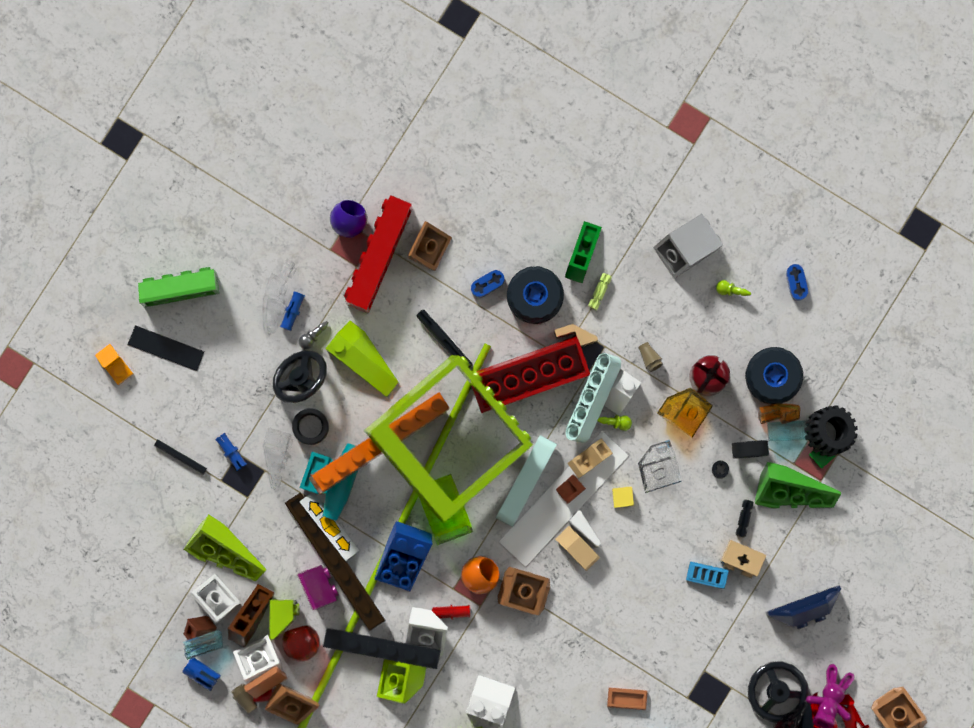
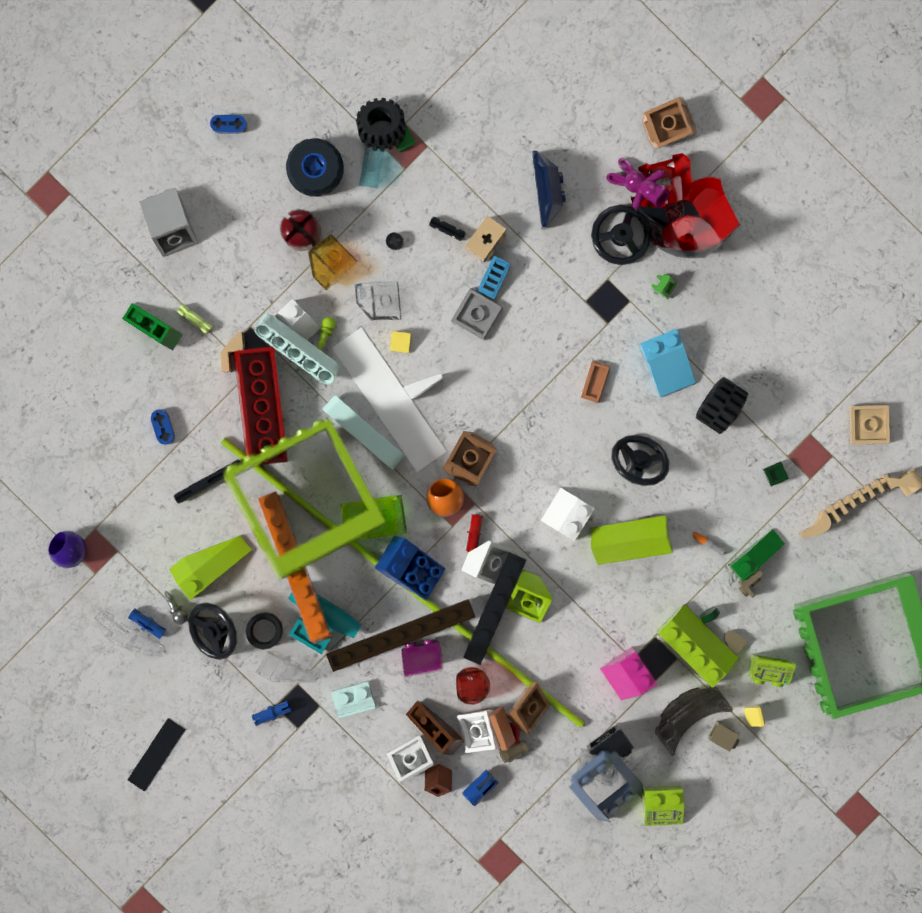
camera: 75 degrees left, 5 degrees up
light orange slope [95,344,134,385] -> none
bright green slope [138,267,220,308] -> none
black bar [154,439,207,475] -> none
lime wedge [183,514,266,581] -> none
clear light blue tile [183,630,223,660] -> none
lime slope [270,600,300,639] -> none
sticker [299,492,360,561] -> none
red brick [344,195,413,314] -> none
medium nougat slope [408,221,452,271] -> none
black wheel [507,266,564,324] -> none
tan slope [555,526,600,571] -> none
copper panel [556,474,586,504] -> none
tan slope [567,438,613,479] -> none
dark tan cone [638,342,663,372] -> none
lime bar [716,280,751,296] -> none
black tyre [732,440,769,459] -> none
bright green wedge [755,462,841,508] -> none
clear orange slope [758,404,801,425] -> none
none -> light aqua plate [331,681,376,719]
none -> light grey tile [451,288,503,340]

